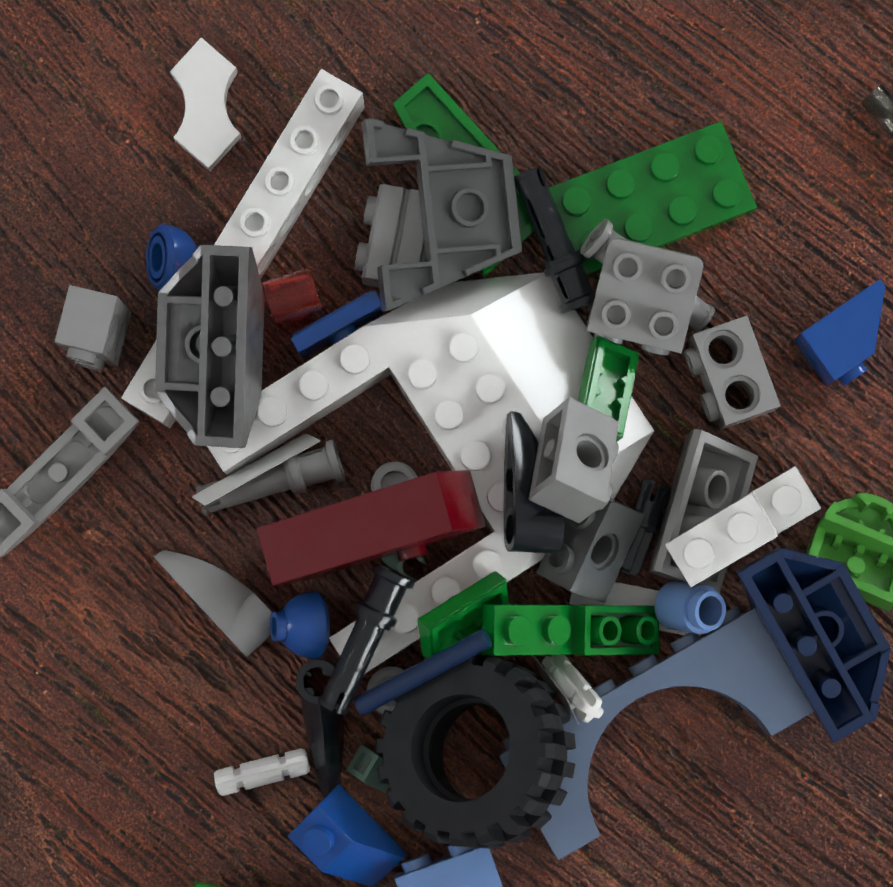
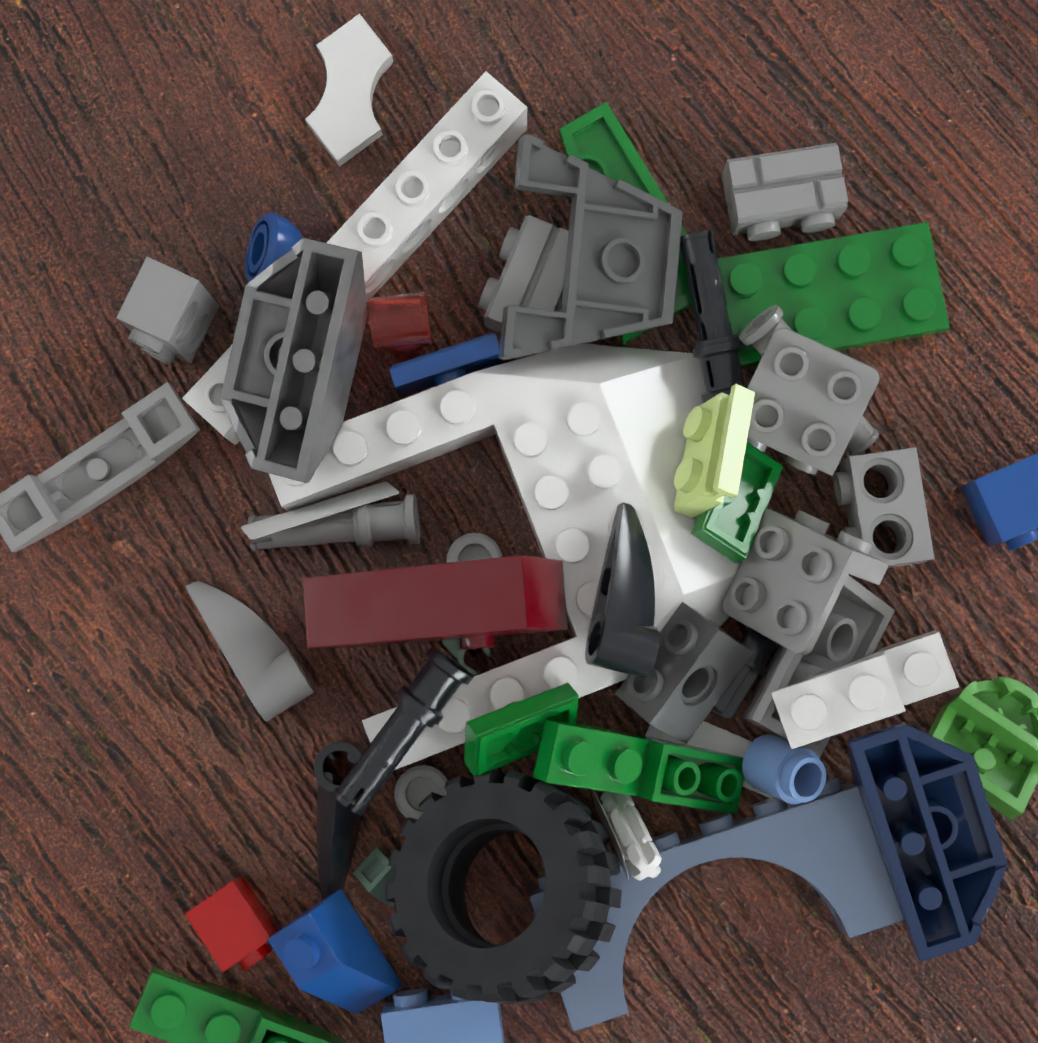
camera: 15 degrees right, 0 degrees up
white axle [214,748,310,796] -> none
blue brick [270,591,330,659] -> none
dark blue bar [354,629,492,716] -> none
light grey brick [529,397,619,523] -> none
none -> red brick [185,874,279,972]
none -> yellowish green plate [673,384,755,518]
none -> light grey brick [722,143,848,241]
none -> light grey bracket [722,508,889,655]

